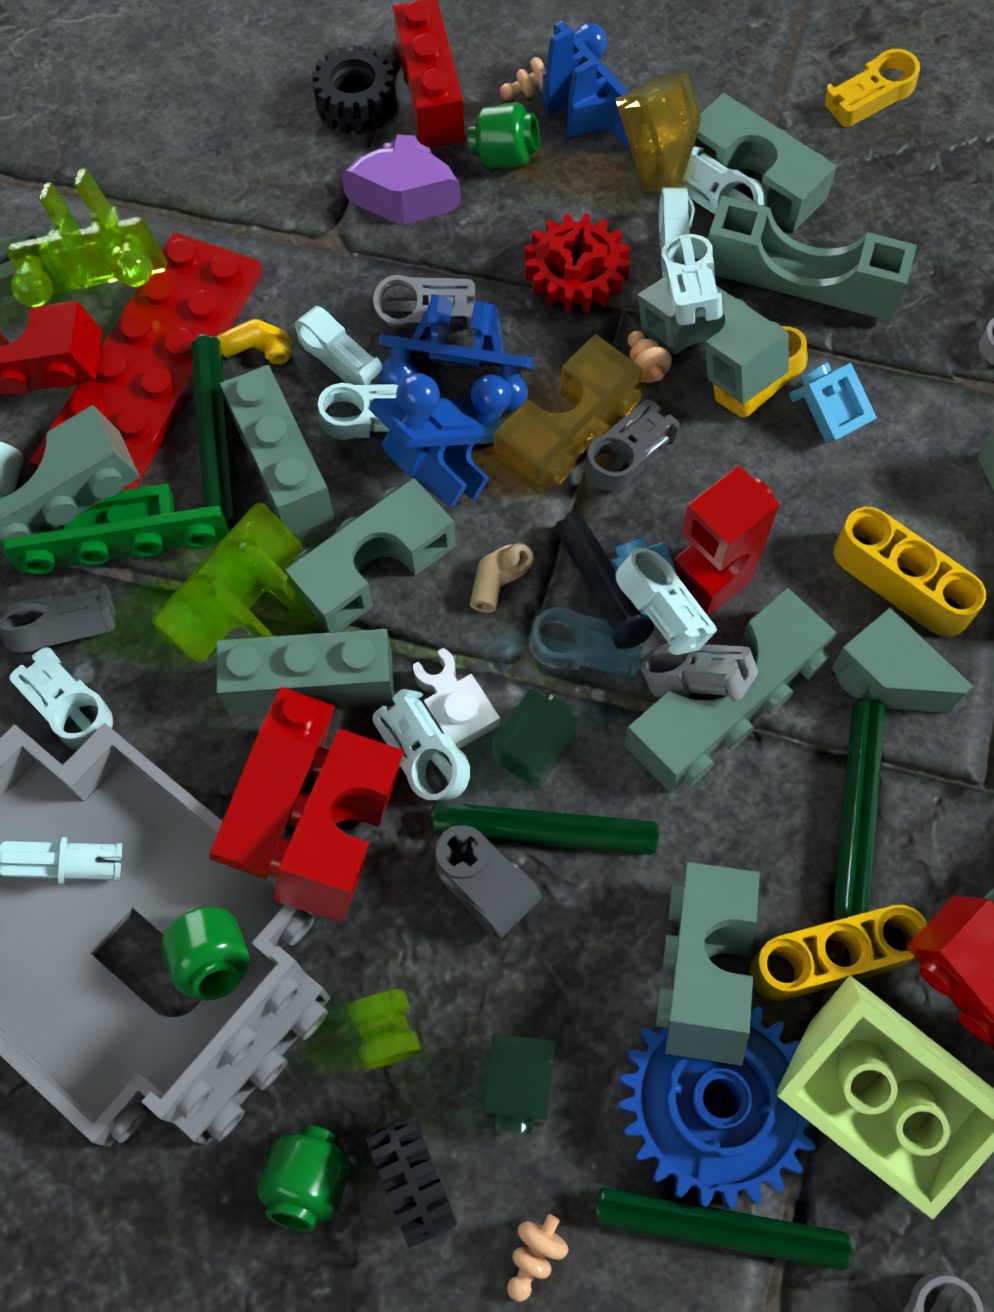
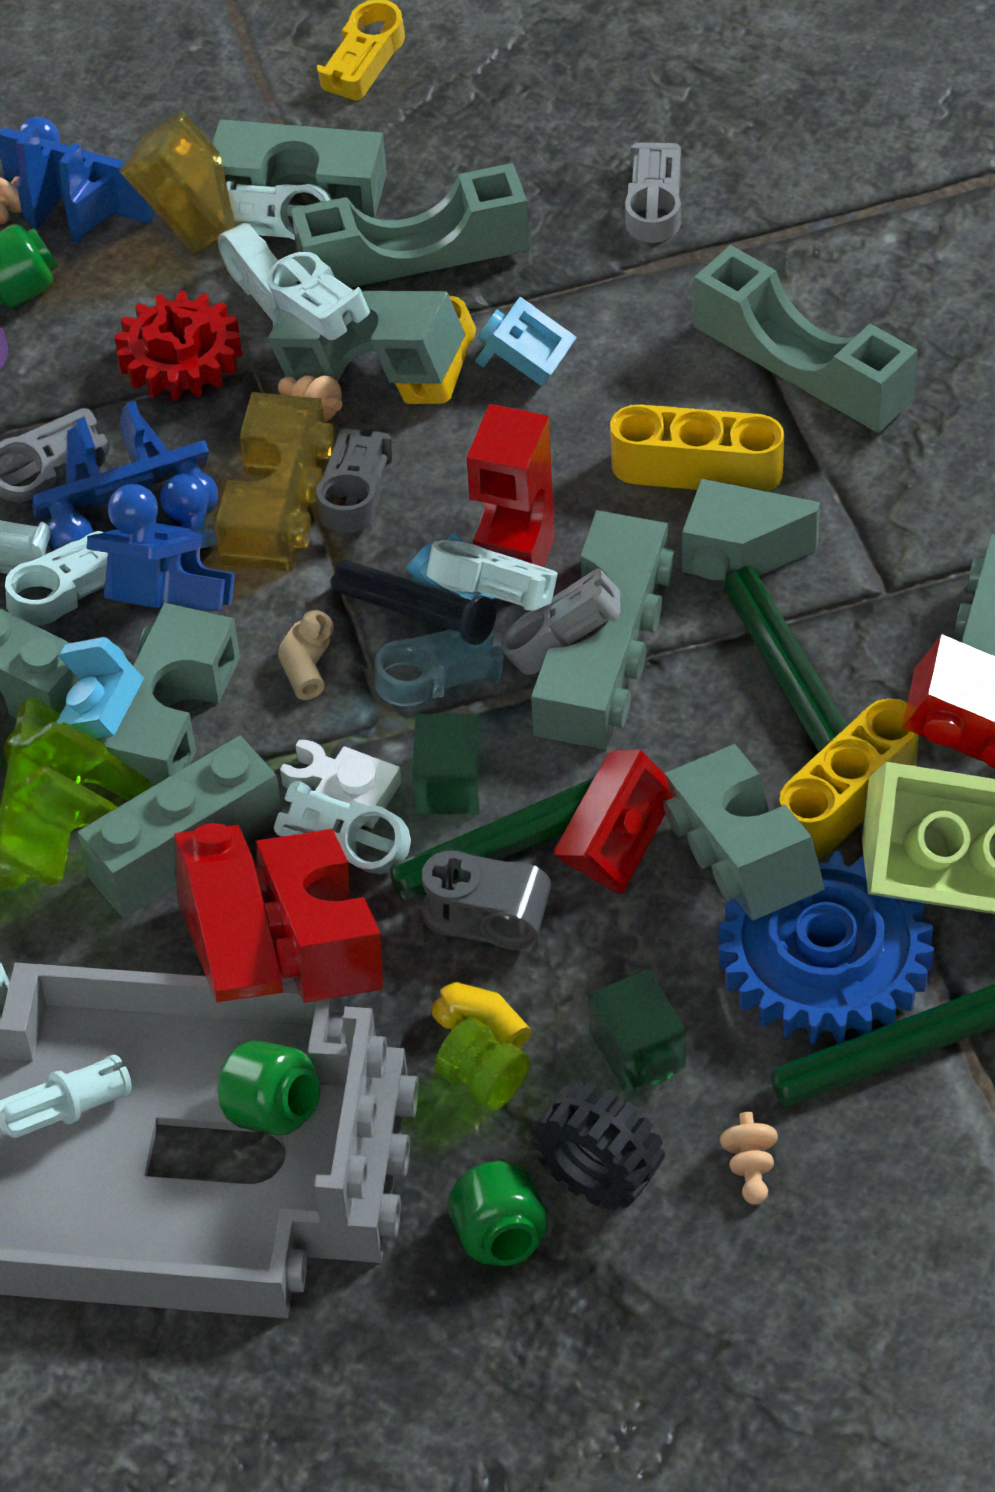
camera: 30 degrees left, 15 degrees down
none -> medium azure bracket [54,637,144,744]
none -> yellow arm [431,982,532,1053]
none -> red slope [554,750,671,894]

